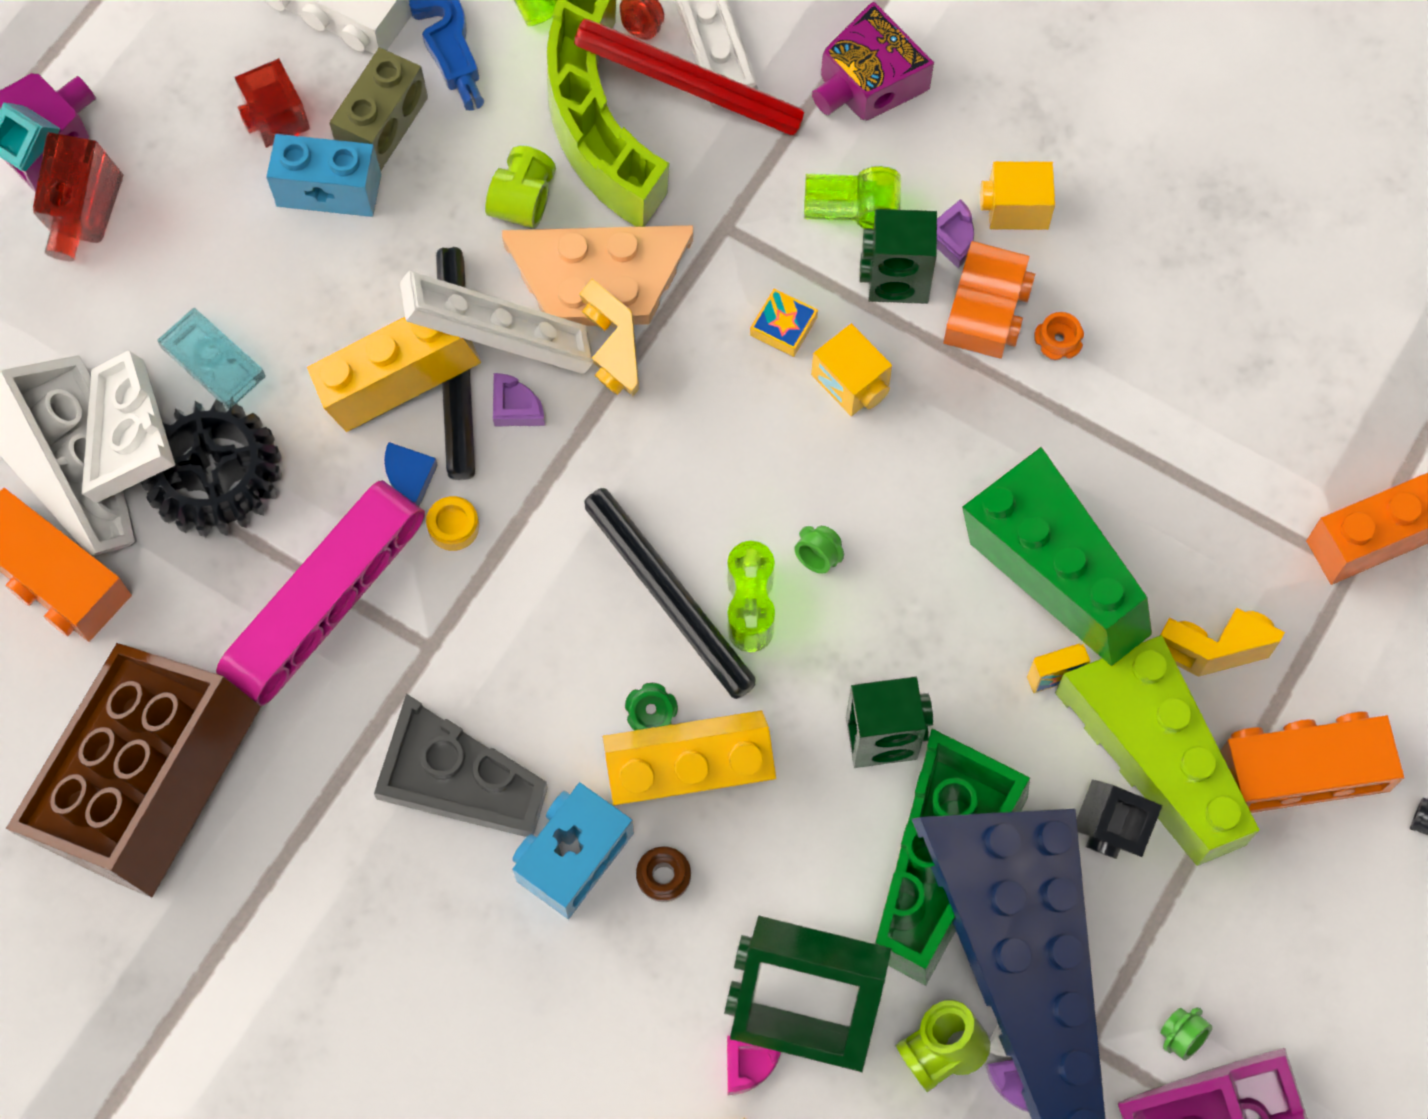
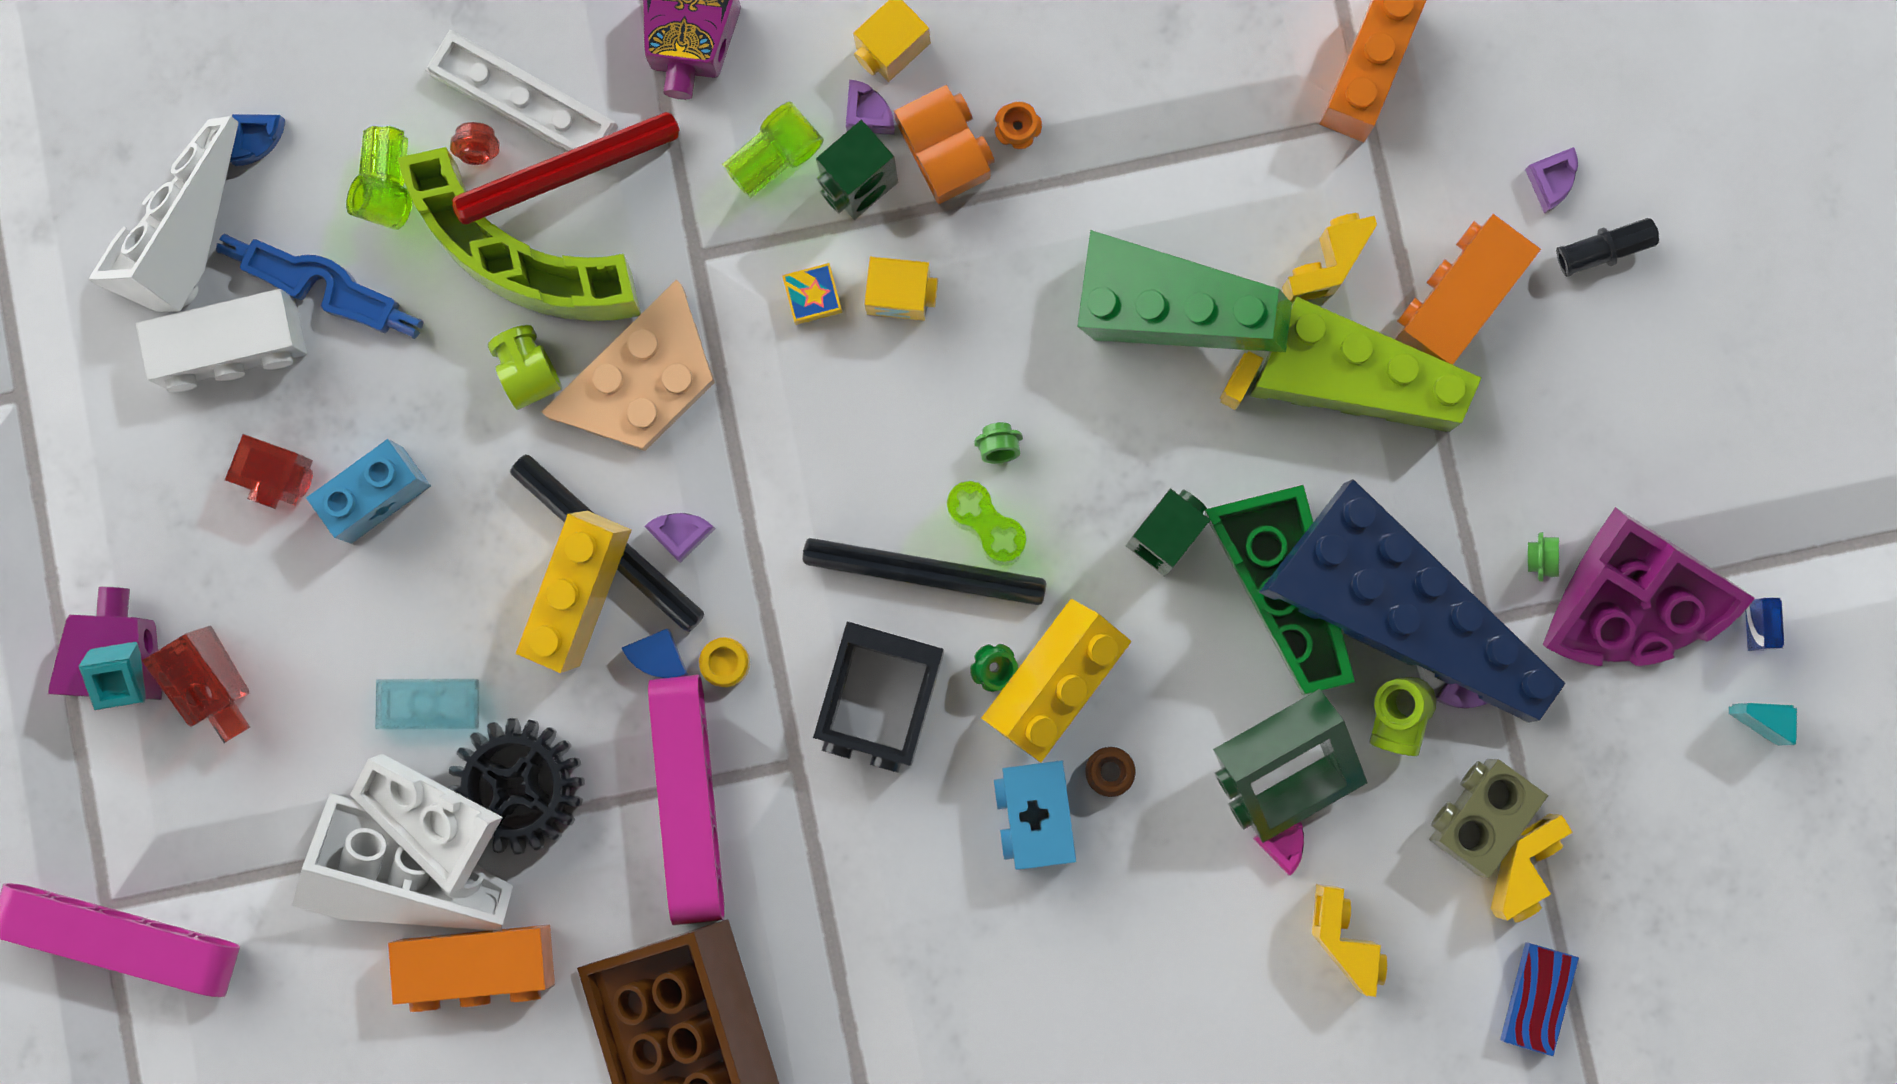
camera: 35 degrees left, 15 degrees up
olive brick [329,47,428,171] -> none
dark grey wing [374,693,548,837] -> none
white tile [400,271,593,374] -> none
yellow slope [579,278,639,396] -> none
black brick [1077,779,1163,860] -> none
none -> black window [813,621,945,773]

